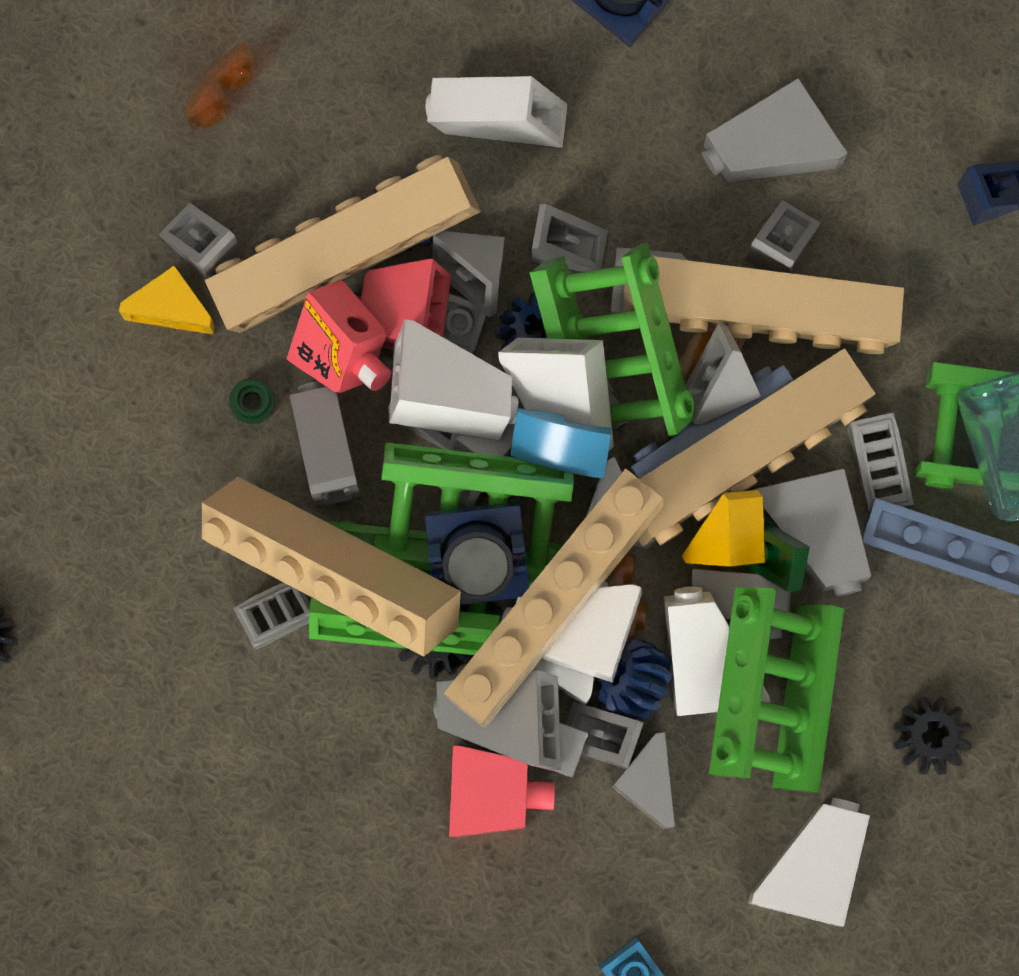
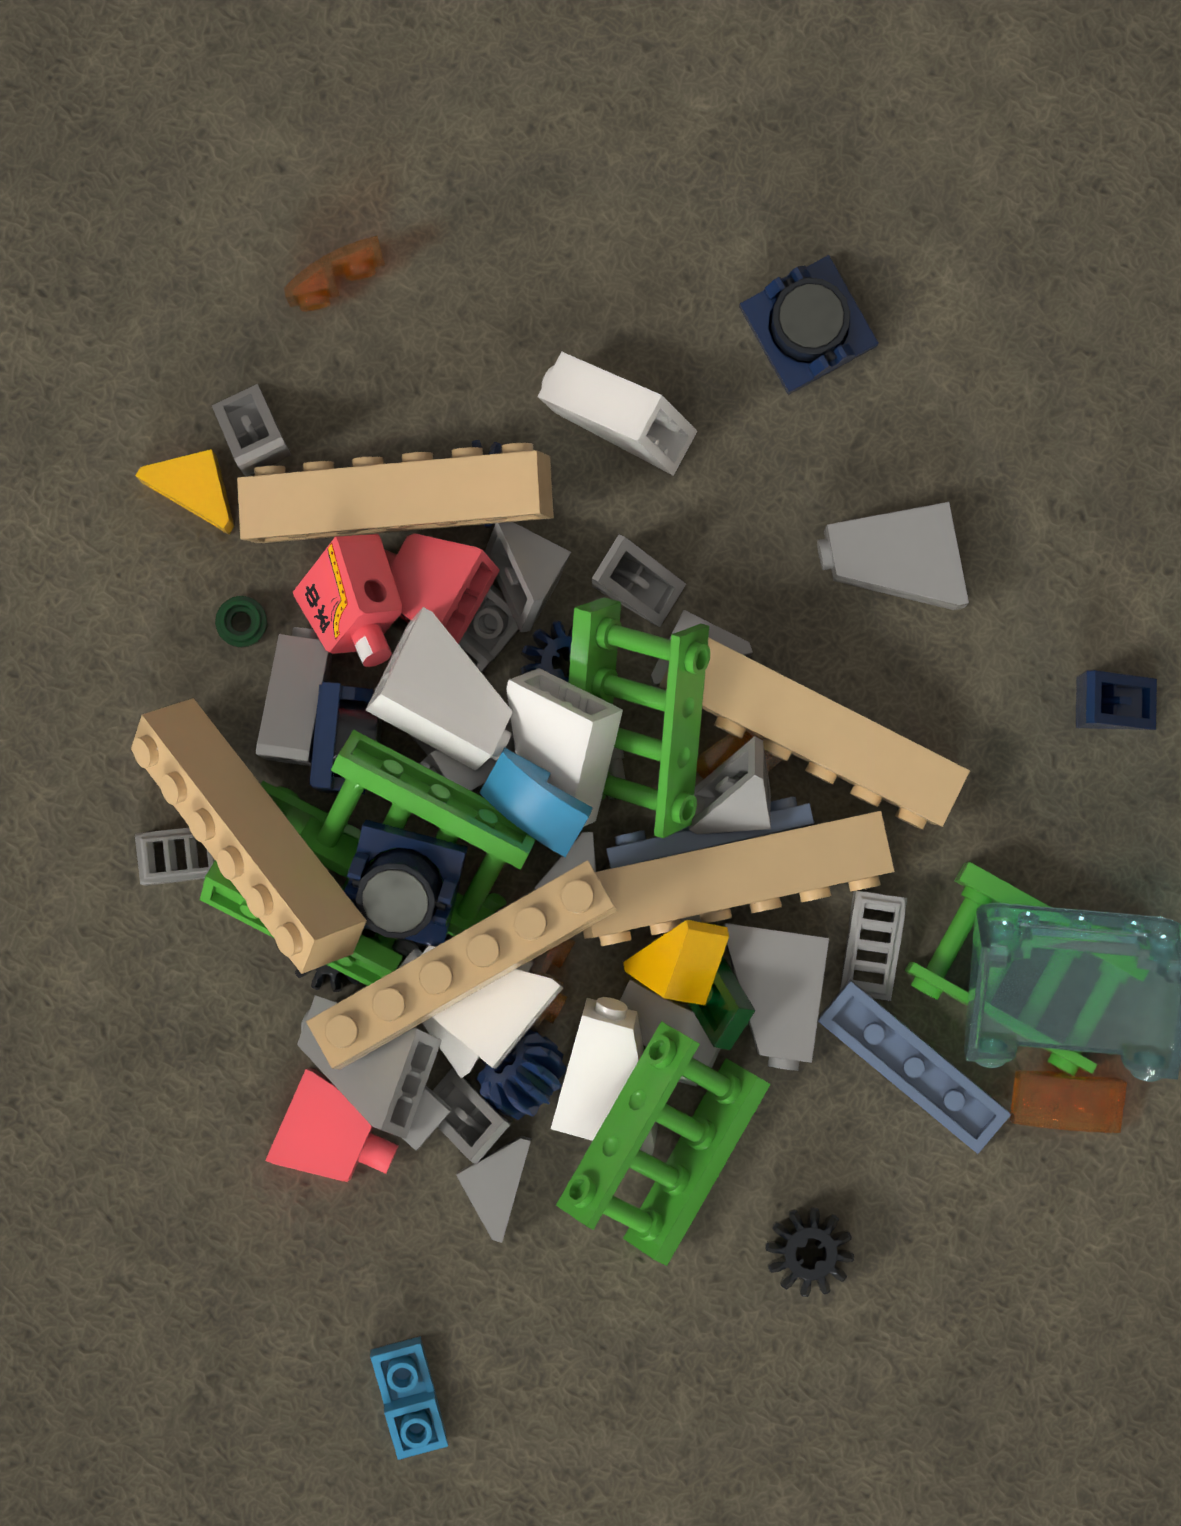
camera: 25 degrees right, 5 degrees up
light grey slope [746,200,821,273] -> none
white slope [748,798,870,927] -> none
none -> dark blue piece [310,682,382,795]

